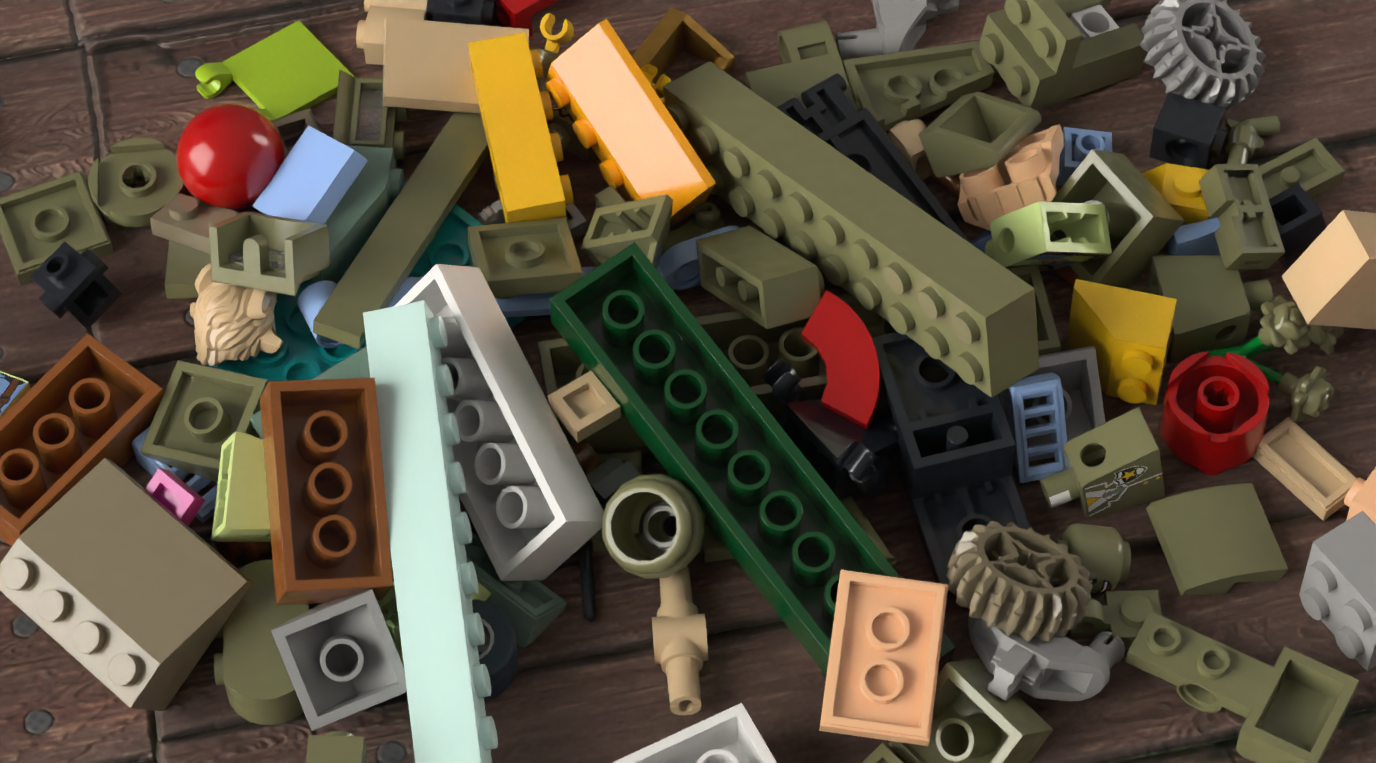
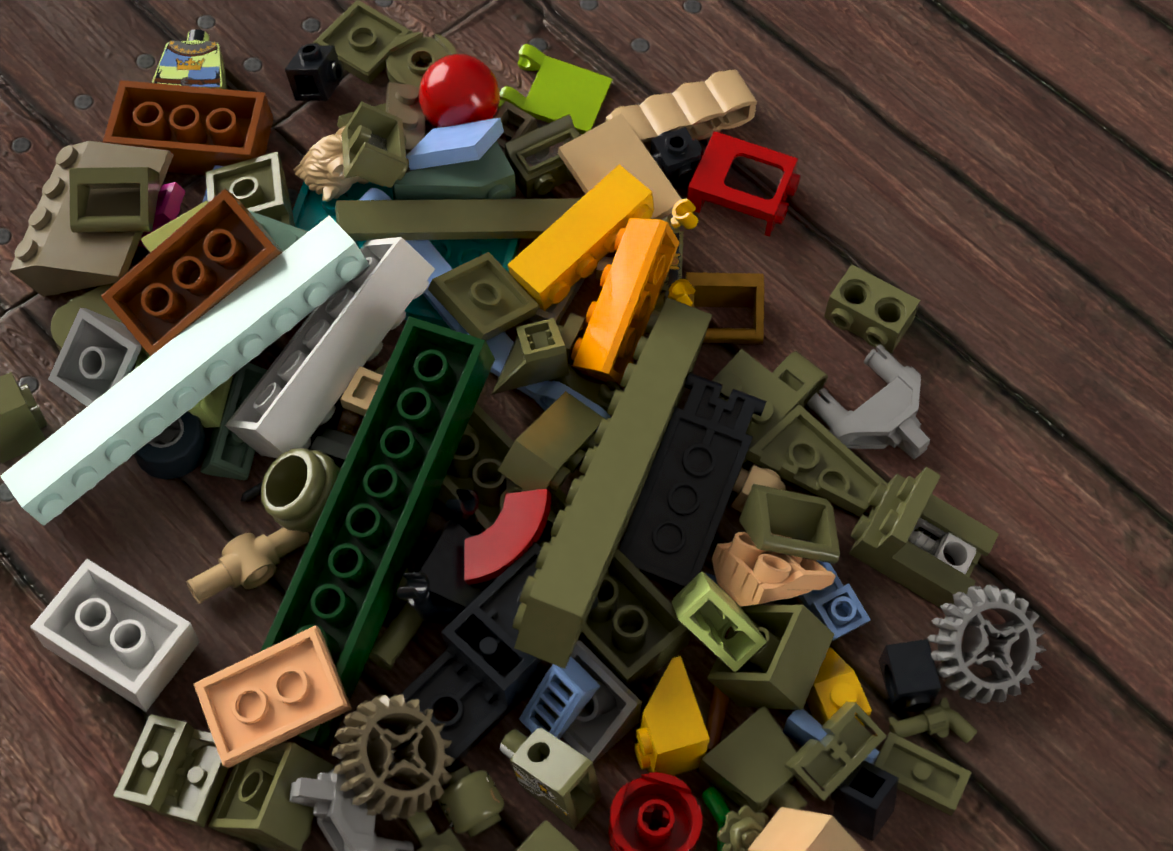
camera: 55 degrees right, 5 degrees up
none -> olive tile [69,167,159,232]

